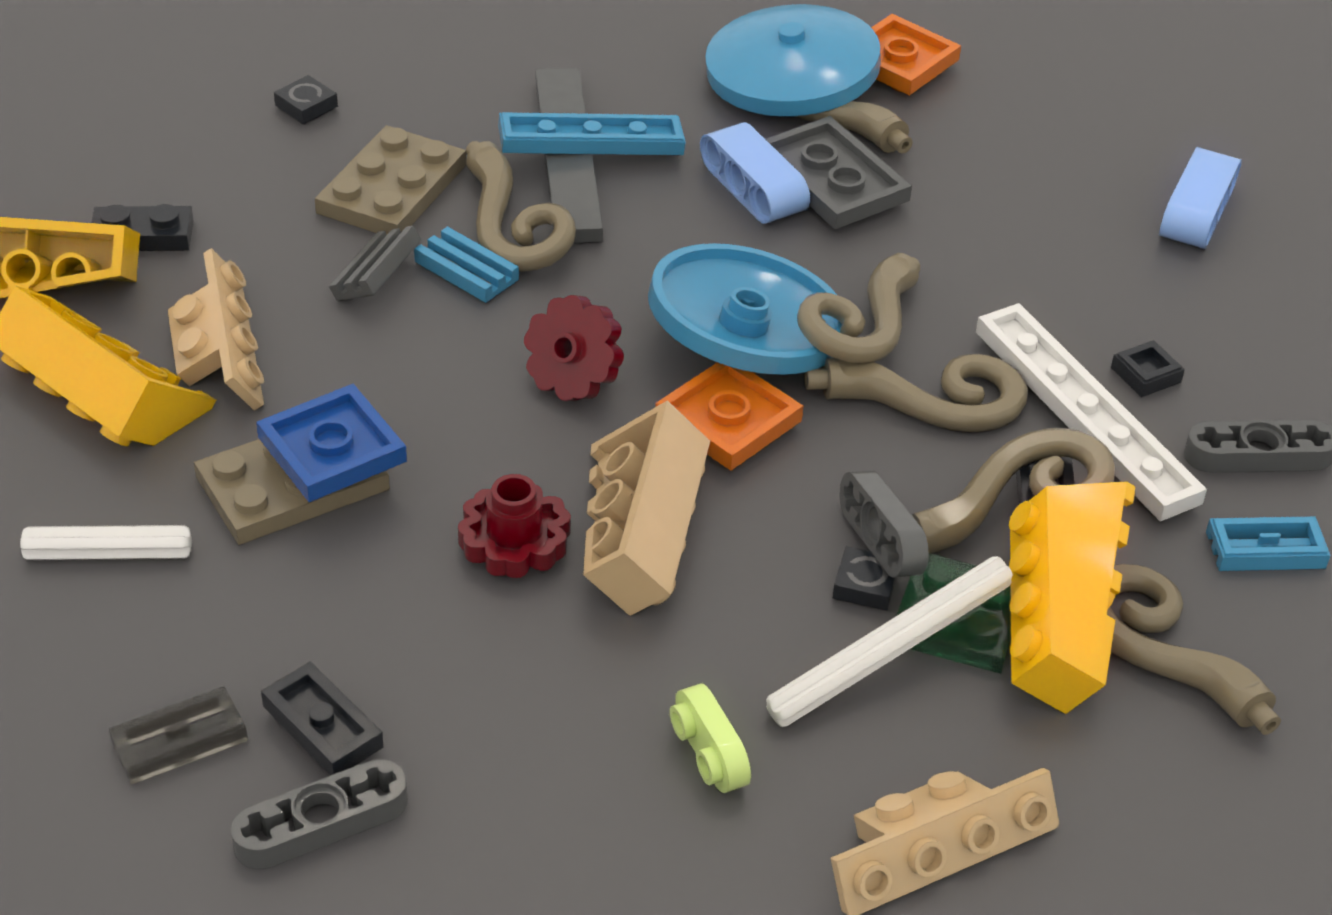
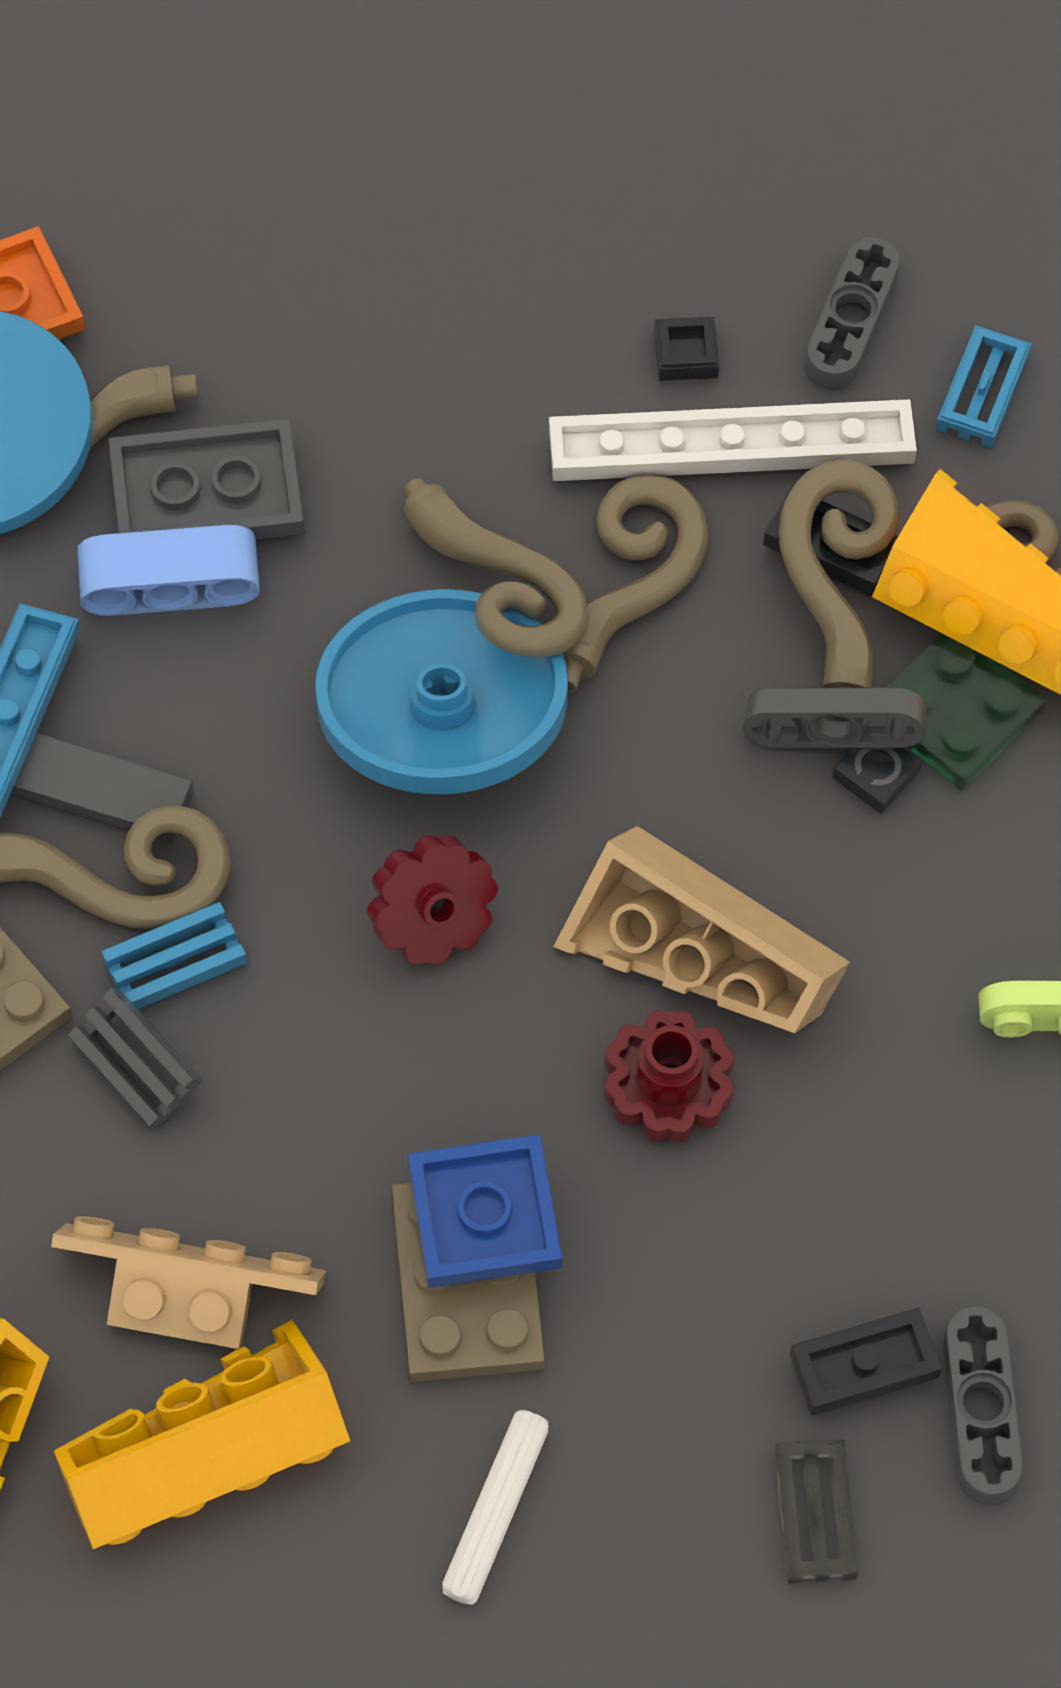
camera: 65 degrees left, 20 degrees up
orange plate [655,362,804,471] -> none
white axle [766,556,1013,727] -> none
light blue beam [1159,147,1242,249] -> none

